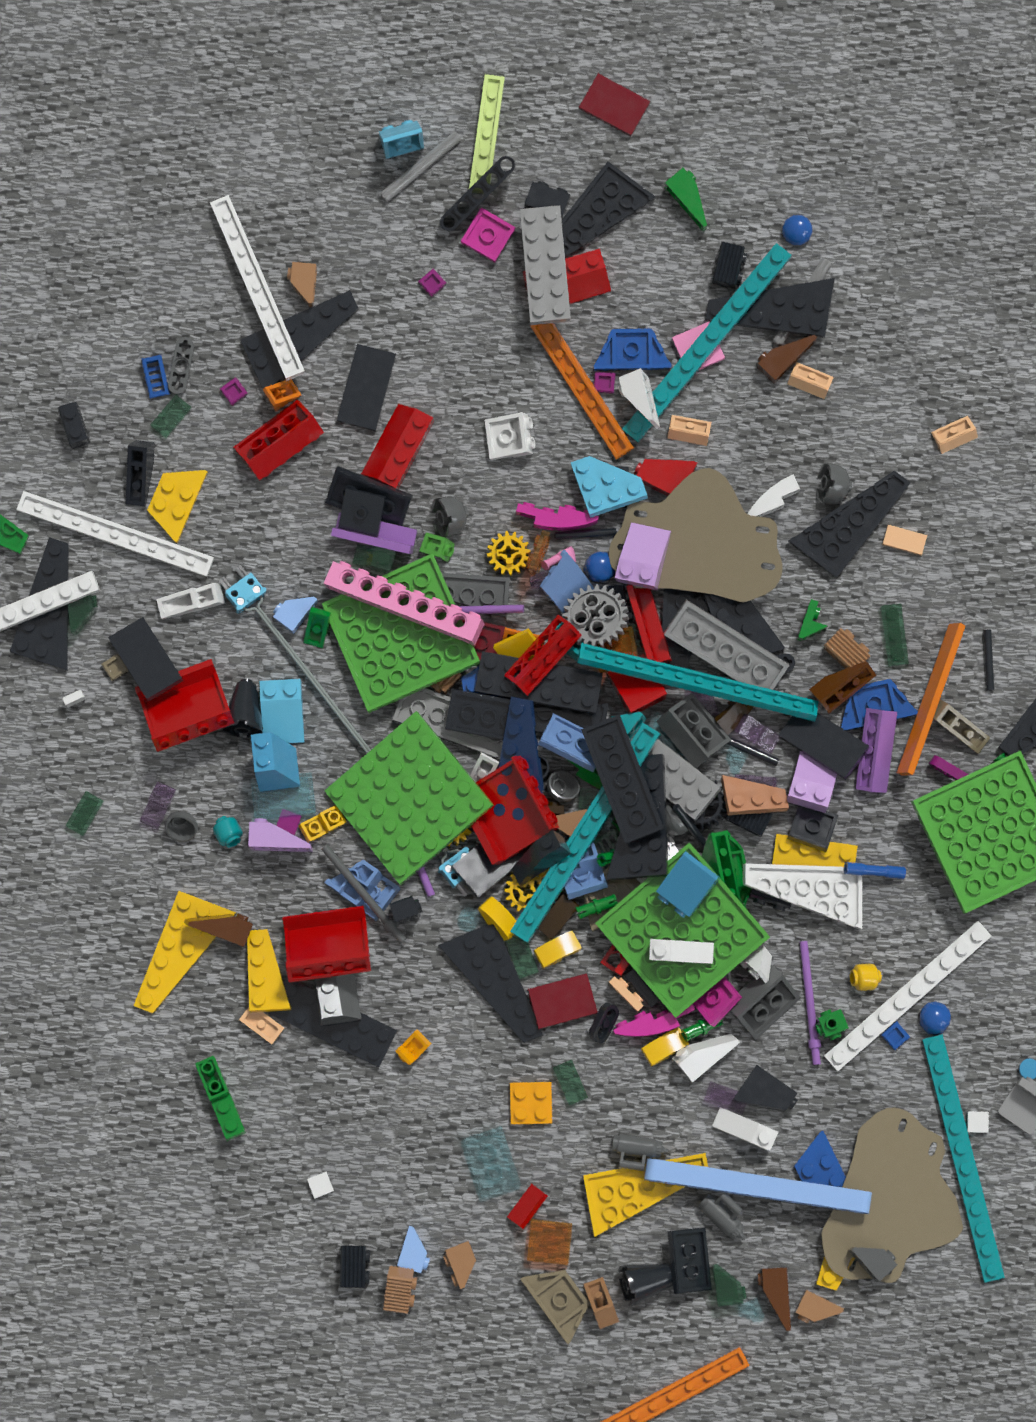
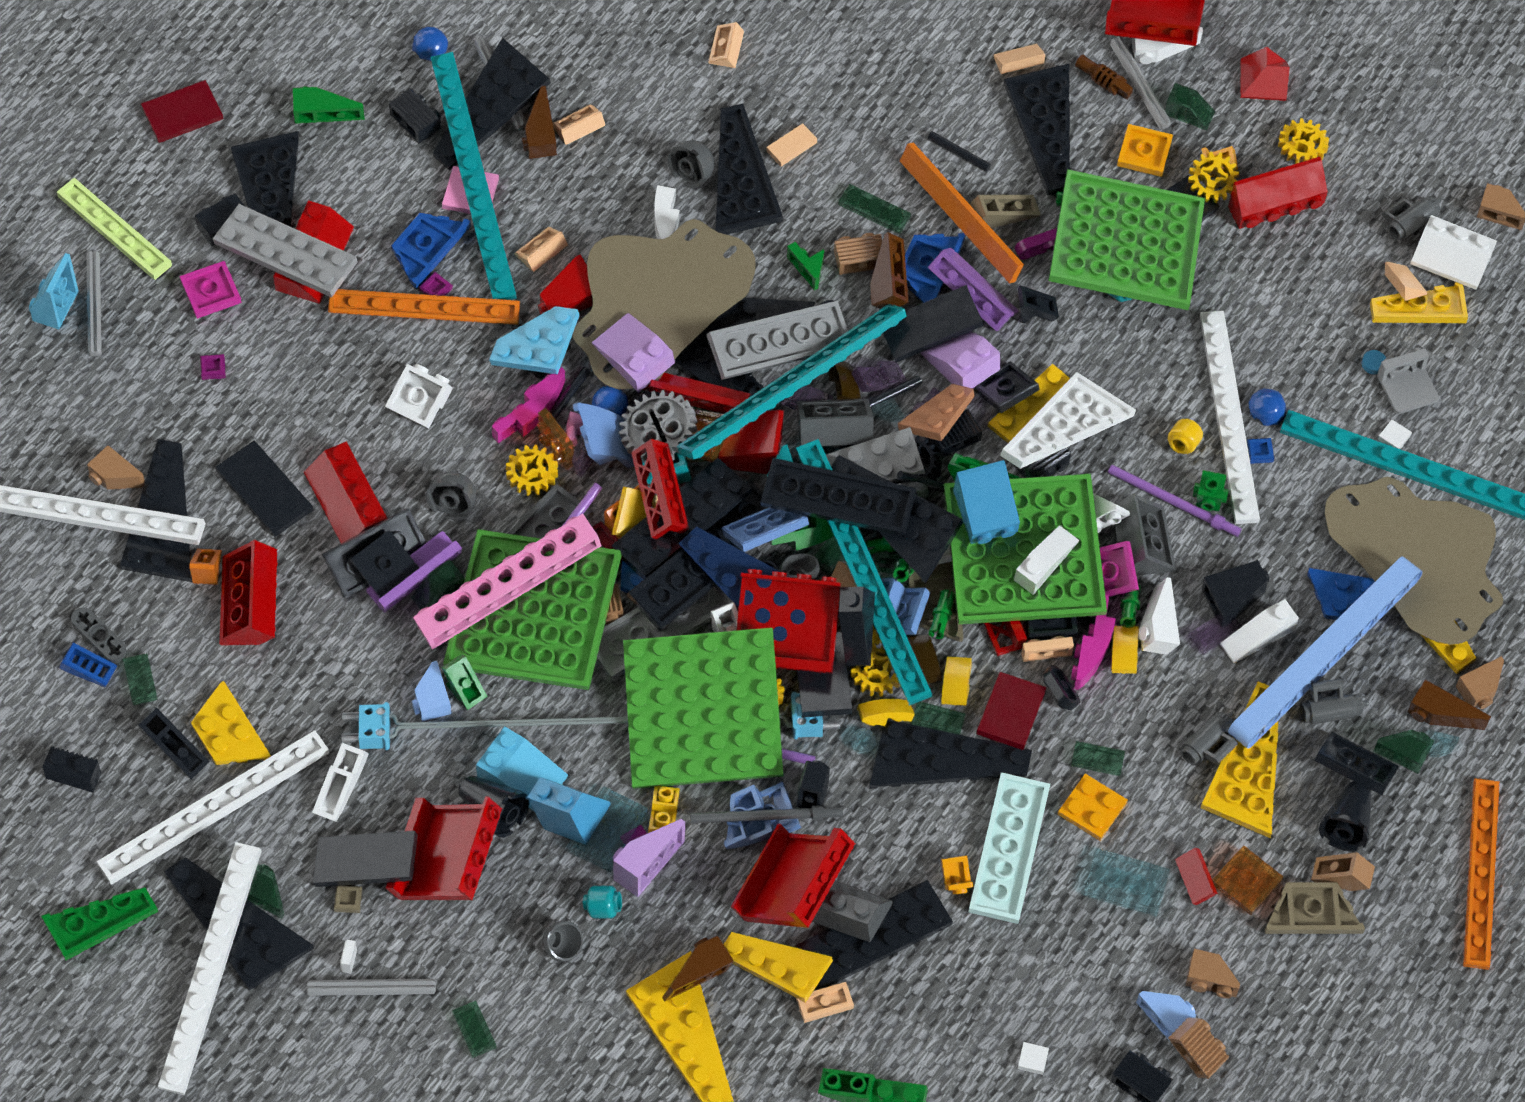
camera: 60 degrees left, 20 degrees down
clear purple slope [140,781,176,830] -> none
magenta tile [220,377,248,406] -> none
bright green bracket [419,532,455,562] -> none
black beam [440,156,516,231] -> none
white slope [618,368,660,429] -> none
blue piece [844,862,906,879] -> none
dark grey slope [848,1247,897,1282] -> none
none -> light grey axle [306,979,436,996]
none -> light aqua plate [968,773,1050,924]
none -> black slope [1018,285,1059,323]

